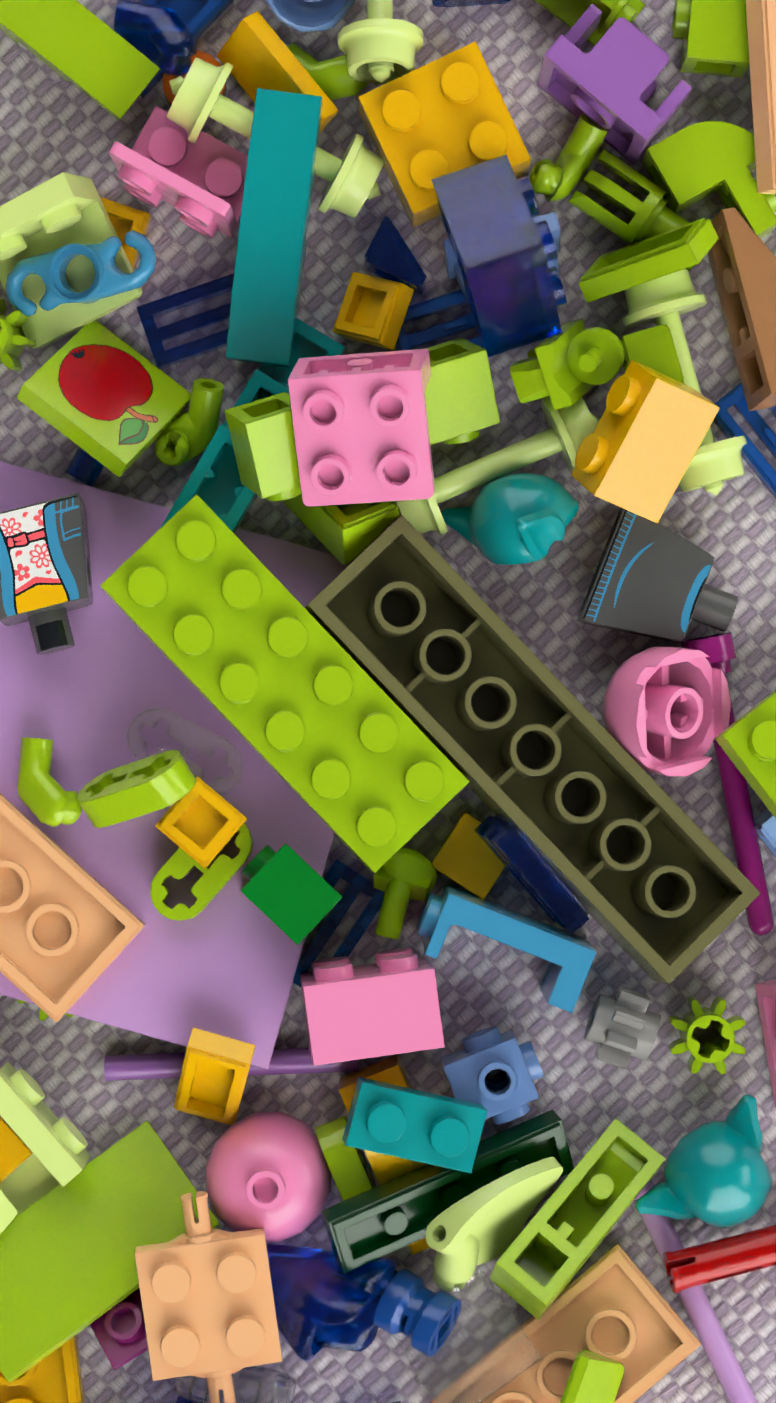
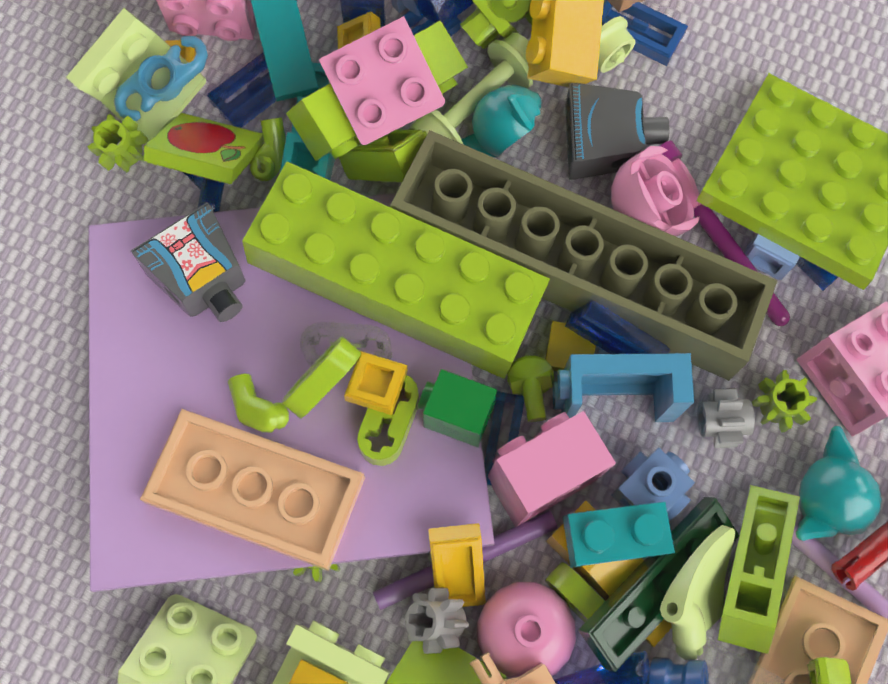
camera: 25 degrees left, 15 degrees down
none -> light grey gear [403,588,469,654]

